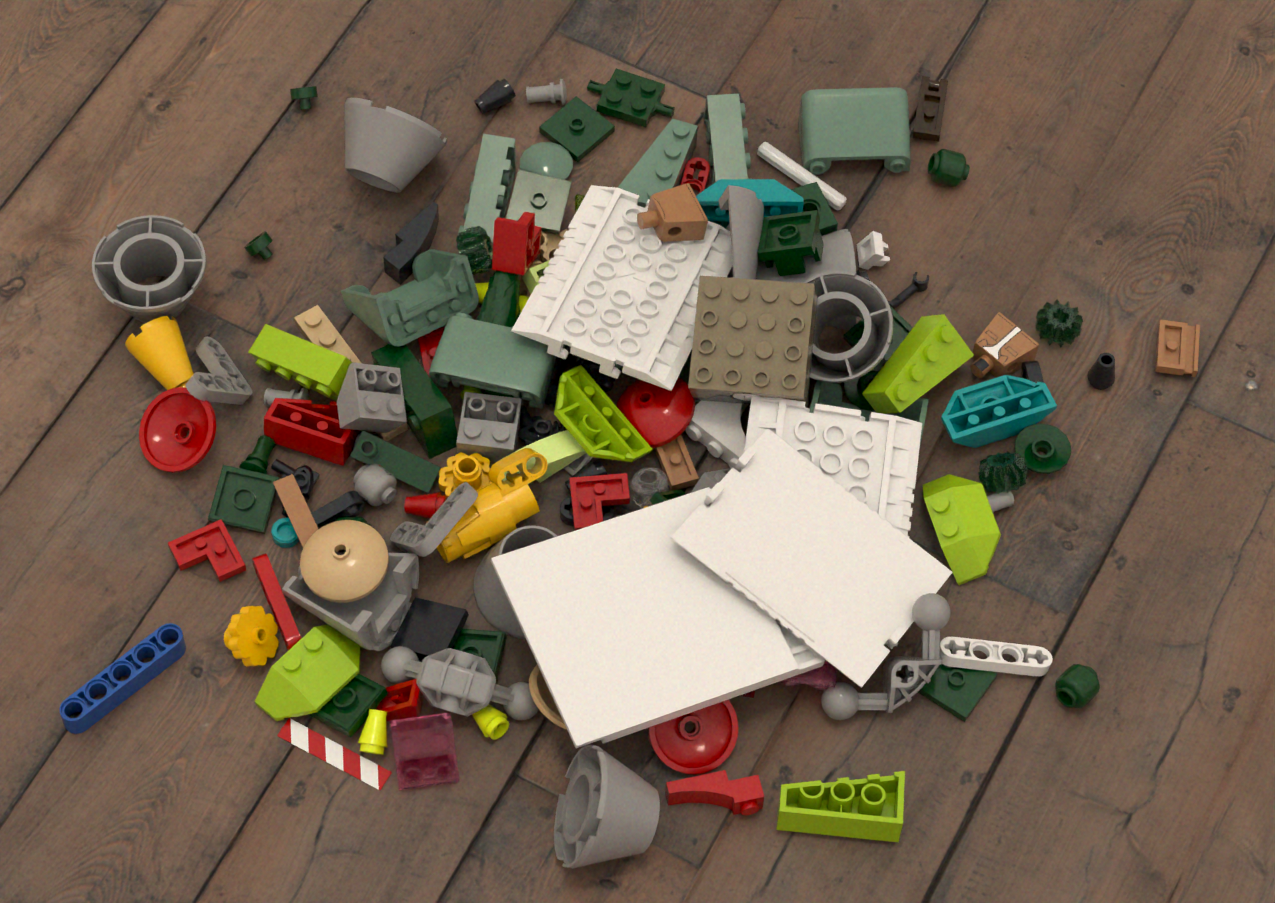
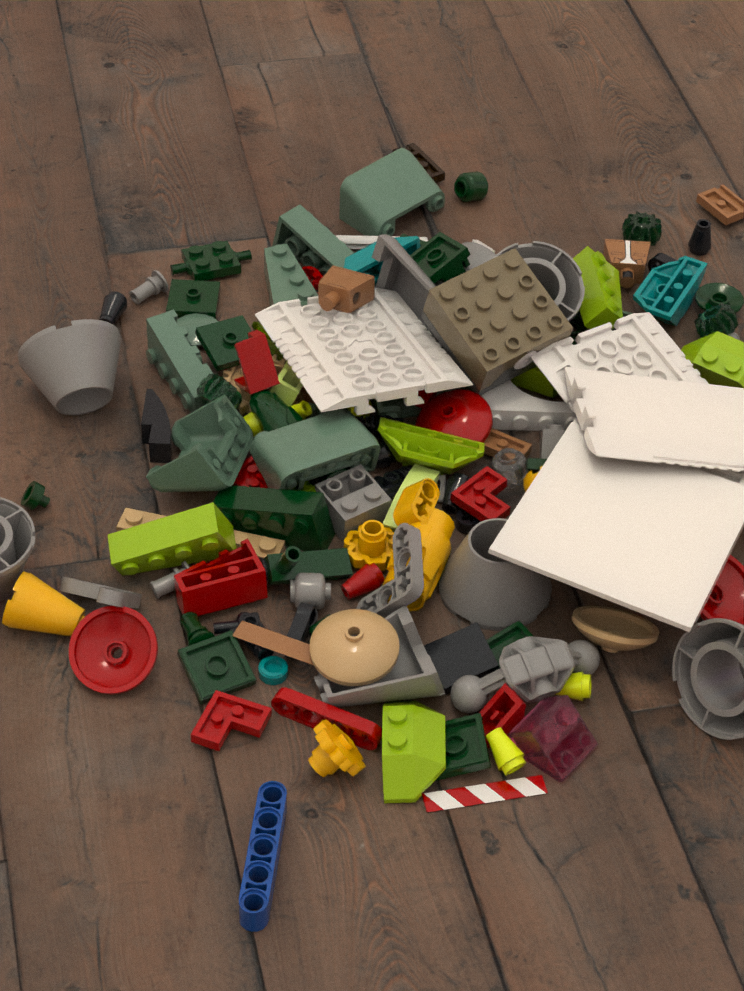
camera: 40 degrees left, 15 degrees down
light grey slope [337,362,407,433] -> none

